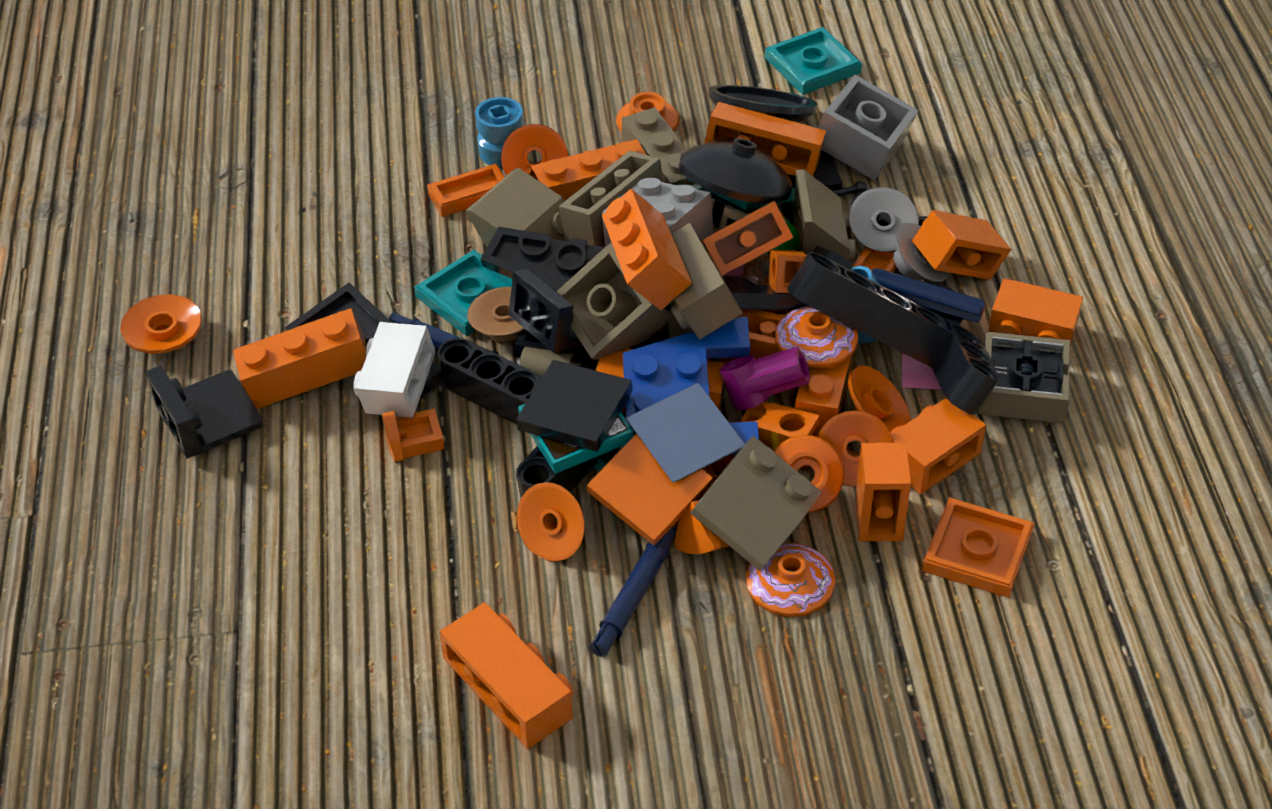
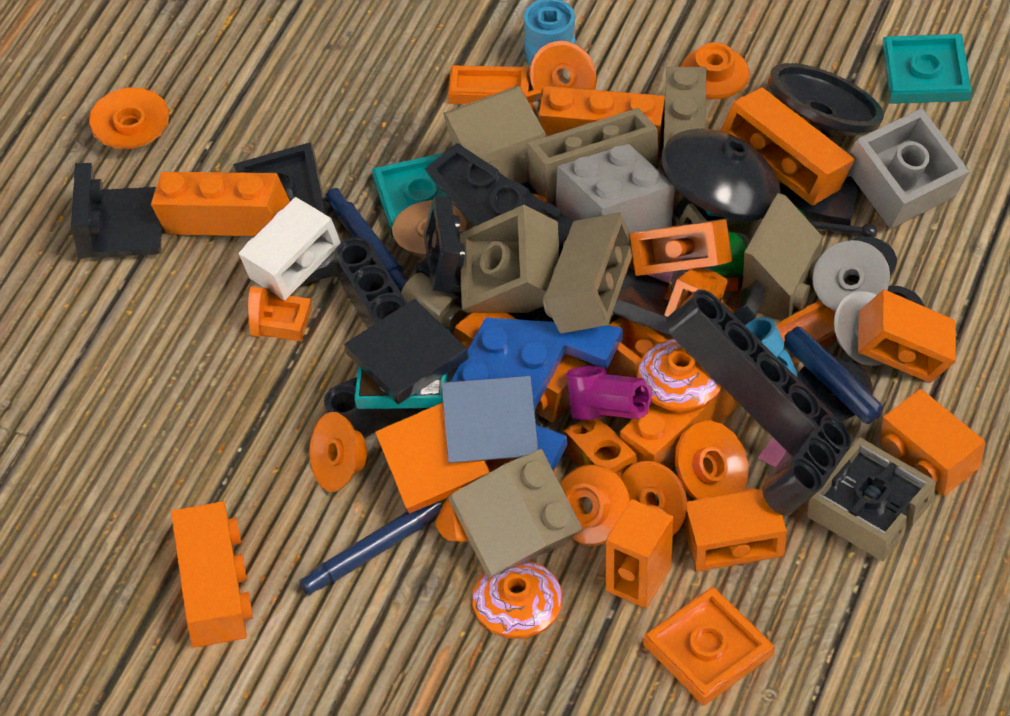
camera: 30 degrees right, 5 degrees up
orange brick [602,188,692,310] -> none

